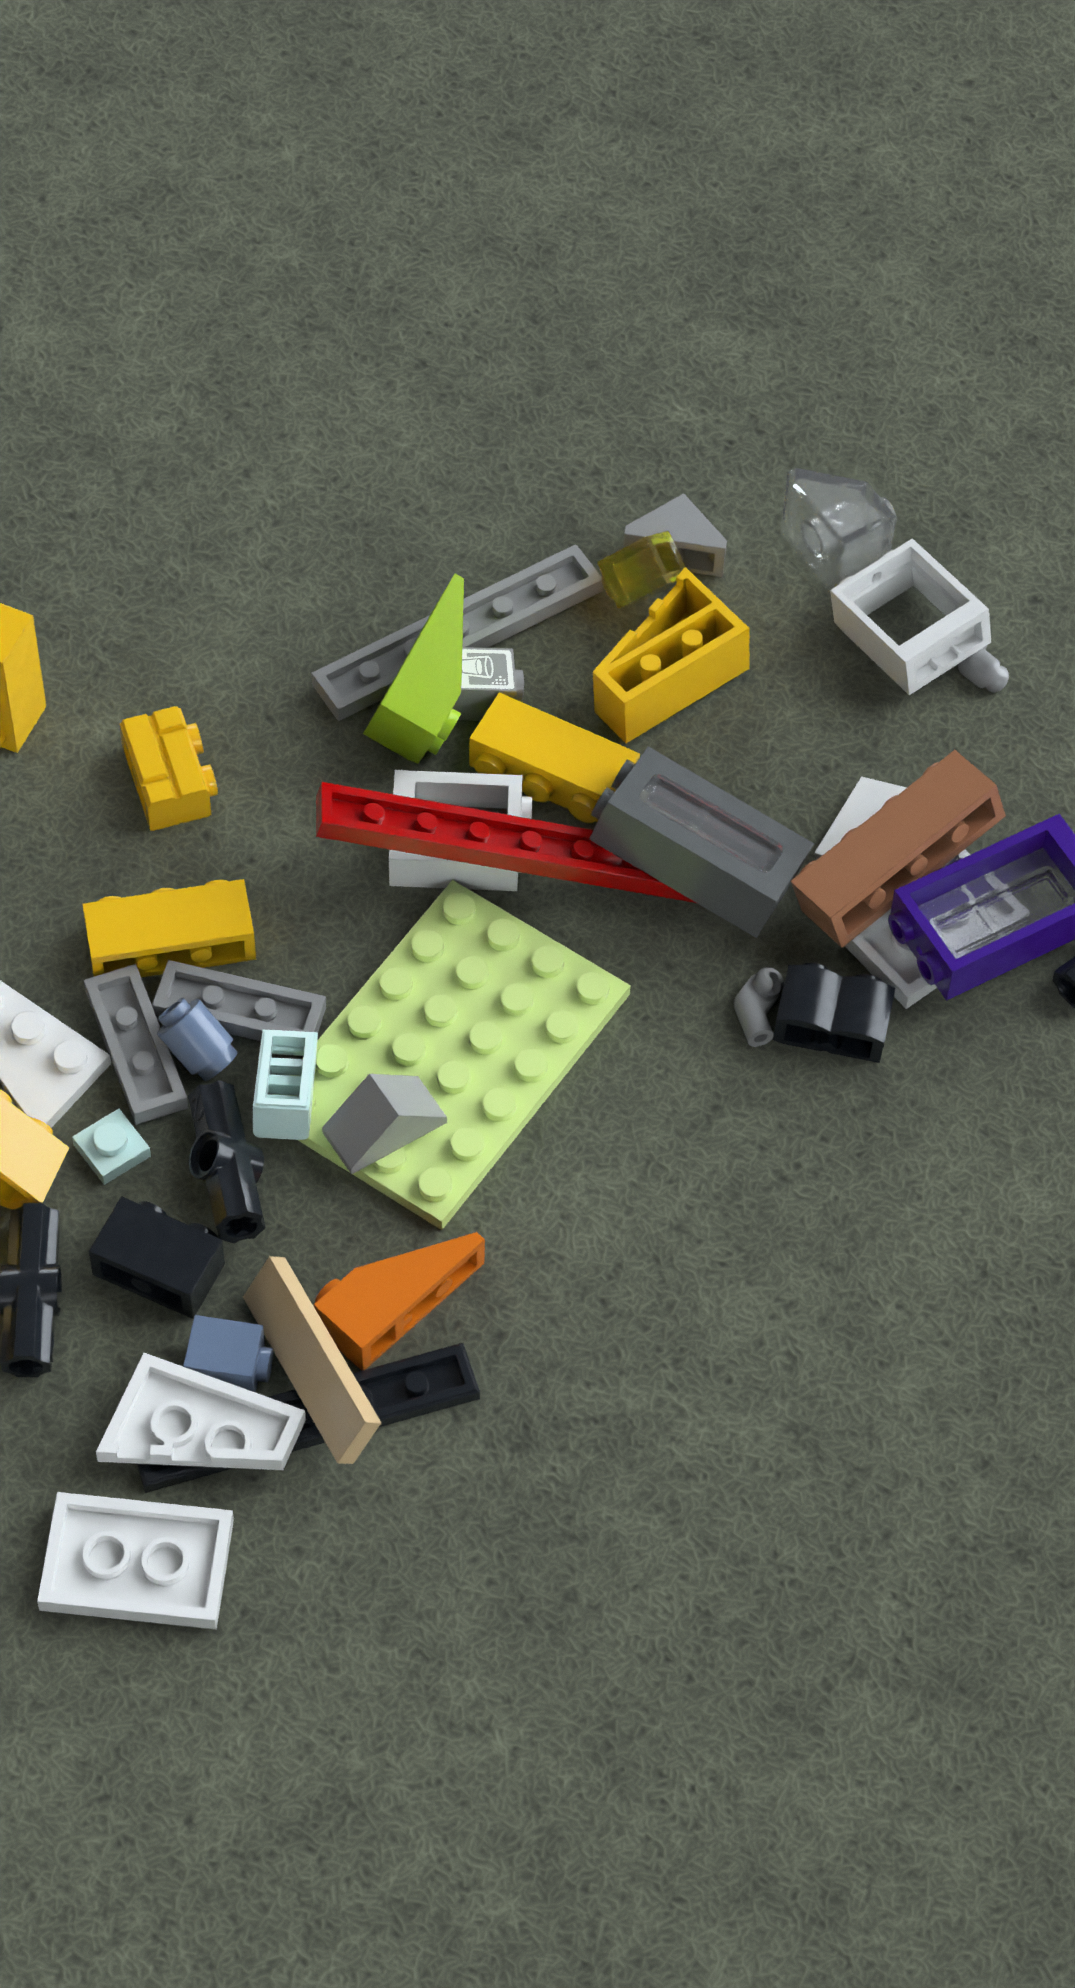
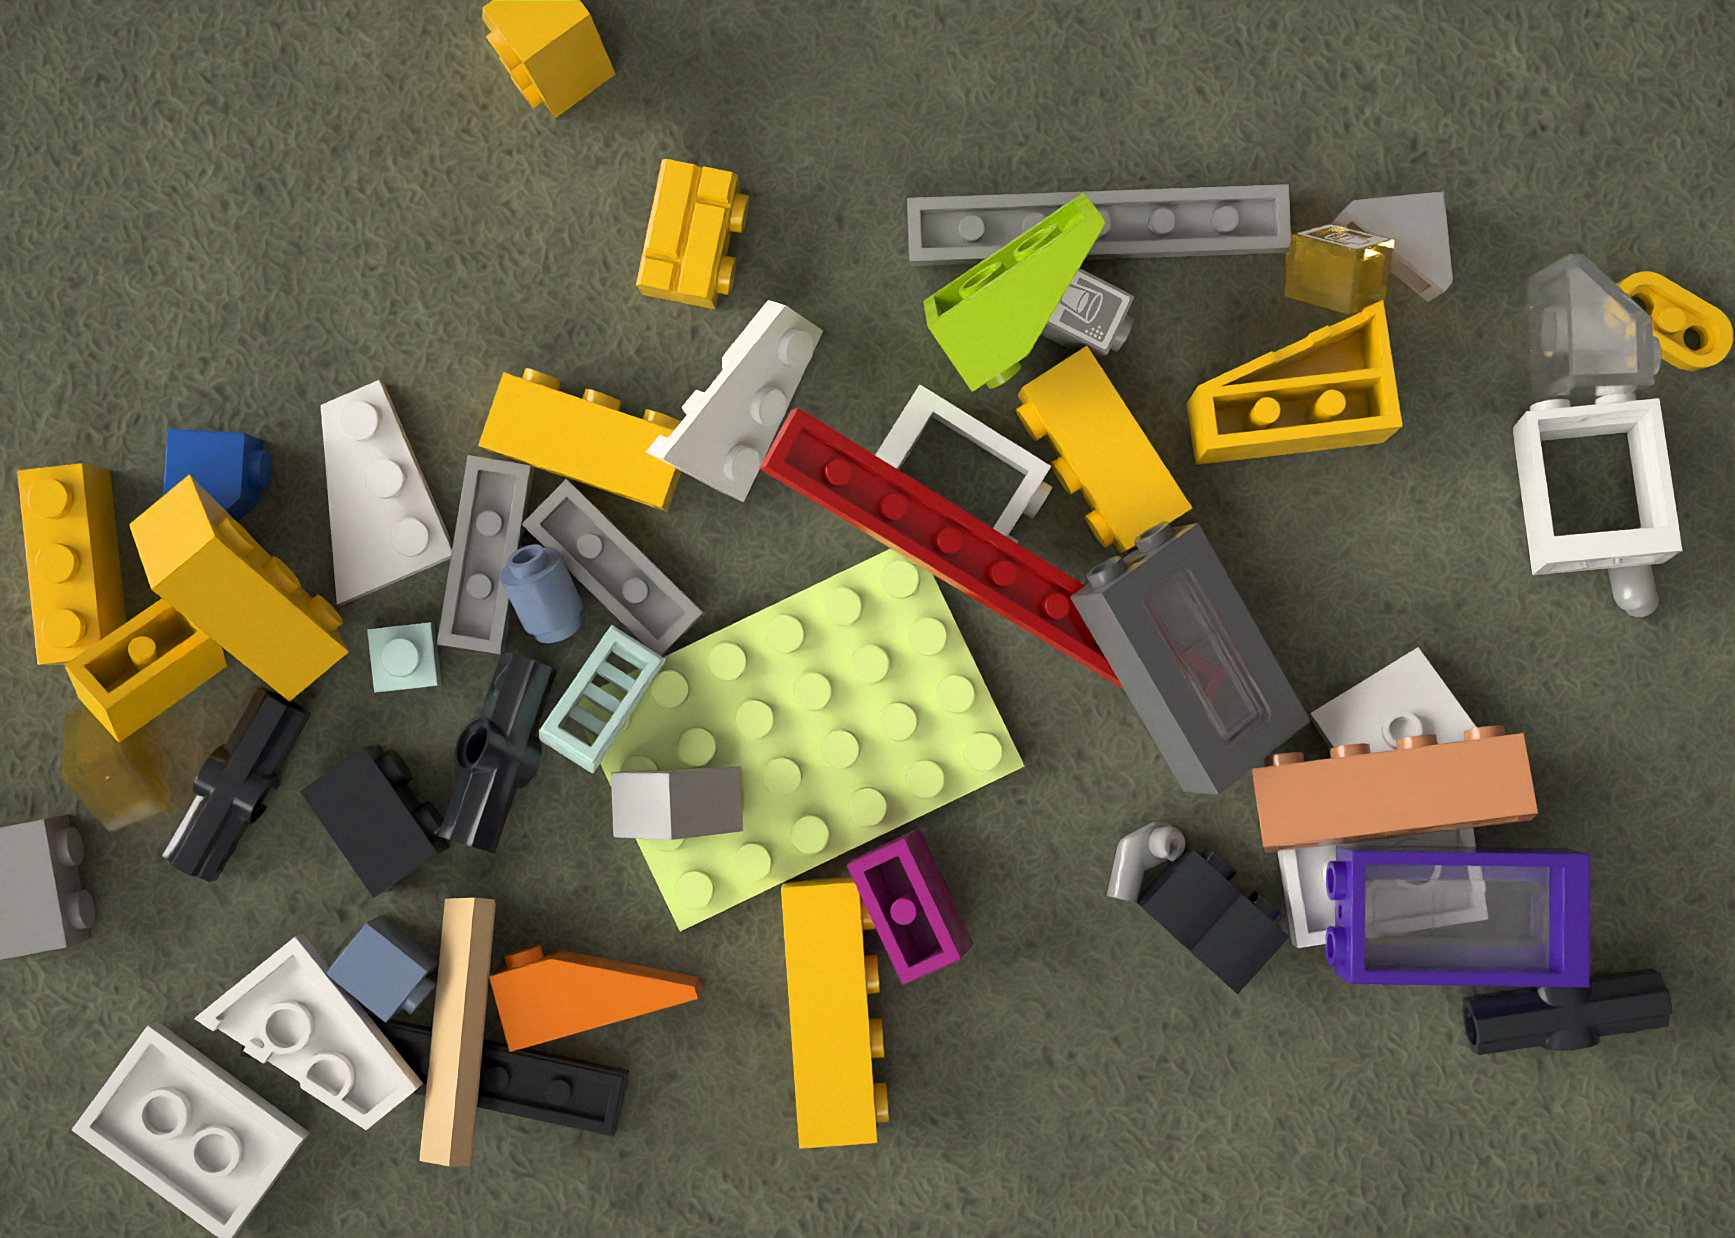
camera: 30 degrees right, 30 degrees up
none -> white wing [646,300,823,502]
none -> yellow brick [781,876,889,1149]
none -> magenta brick [847,828,974,985]
none -> yellow plate [1605,271,1733,371]

